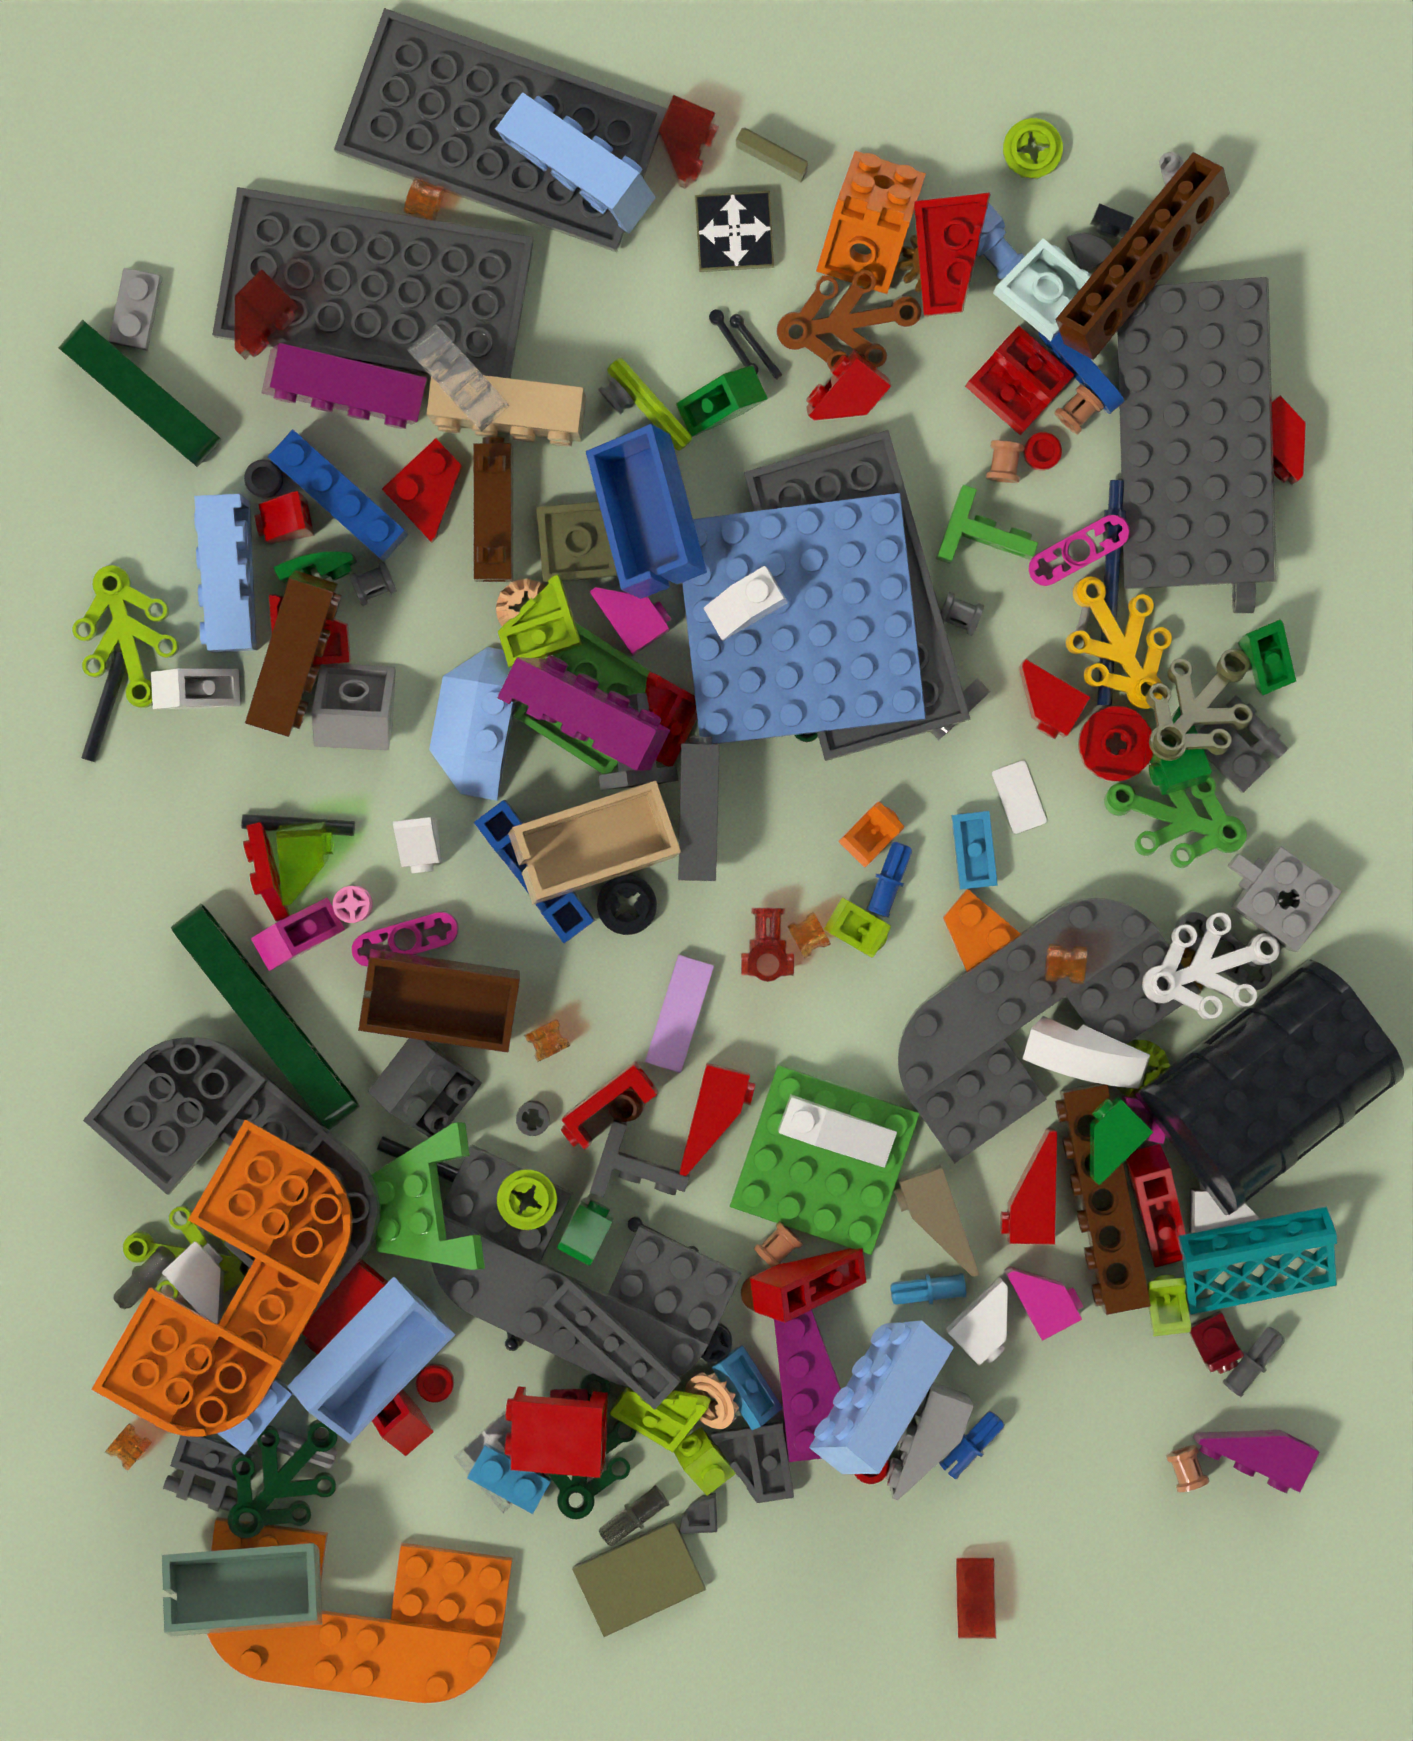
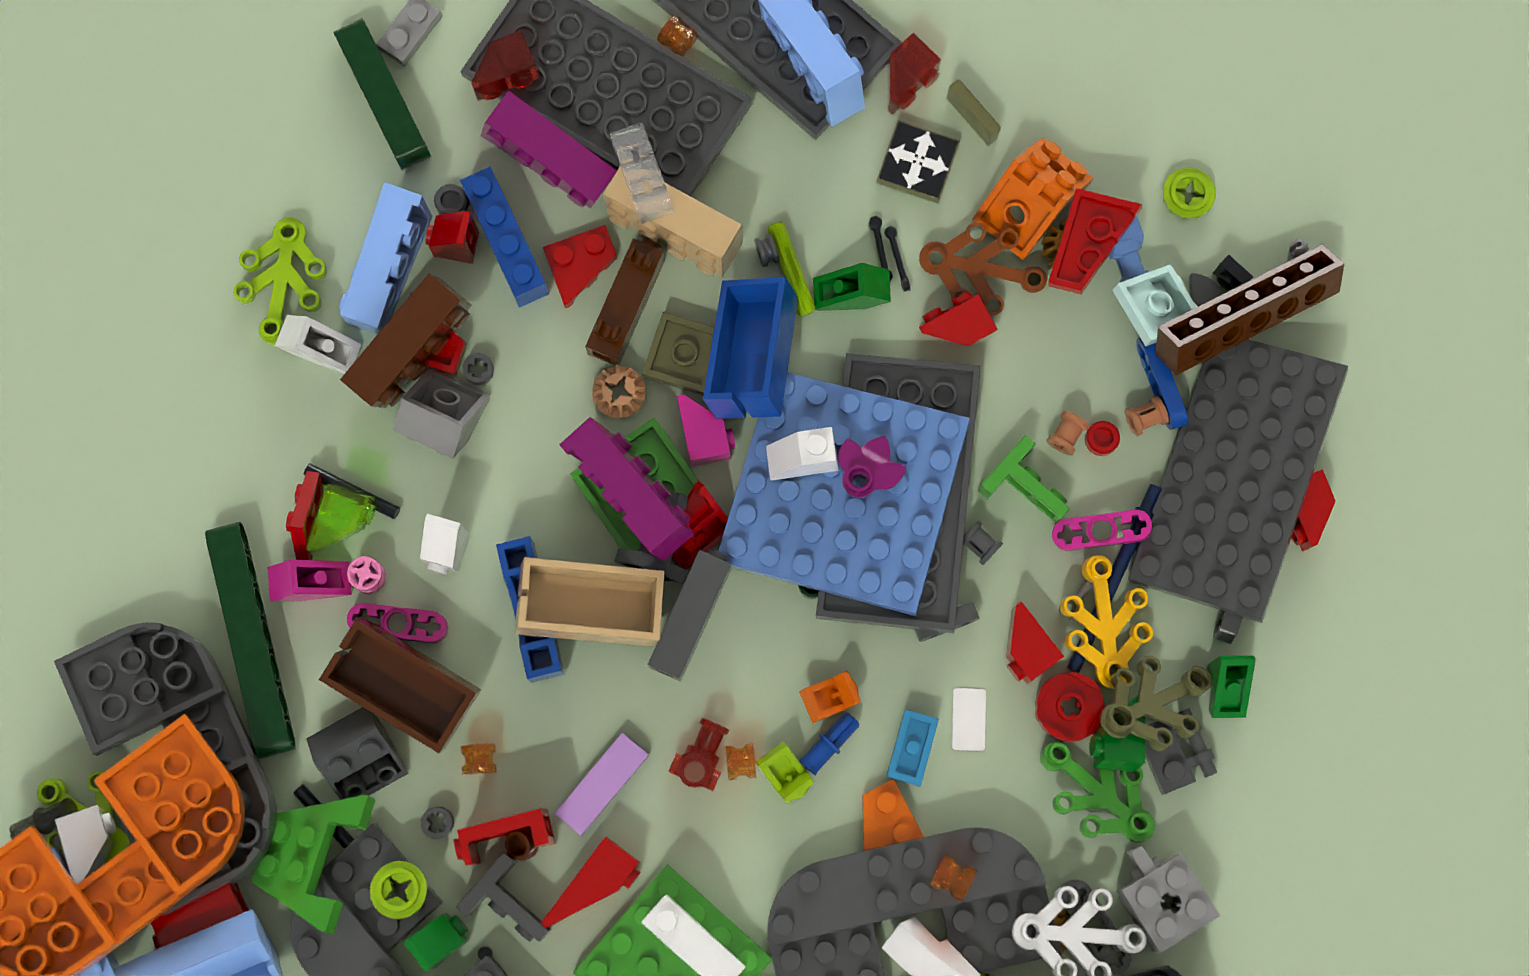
camera: 20 degrees right, 10 degrees down
black bar [81,651,126,763] -> none
green slope [273,551,357,583] -> none
dark grey bush [349,561,397,606] -> none
light blue wedge [429,647,516,801] -> none
lime wing [497,575,582,668] -> none
black gear [597,875,657,935] -> none
red slope [965,325,1074,436] -> none
none -> dark grey bush [463,353,494,385]
none -> magenta plate [838,436,906,498]

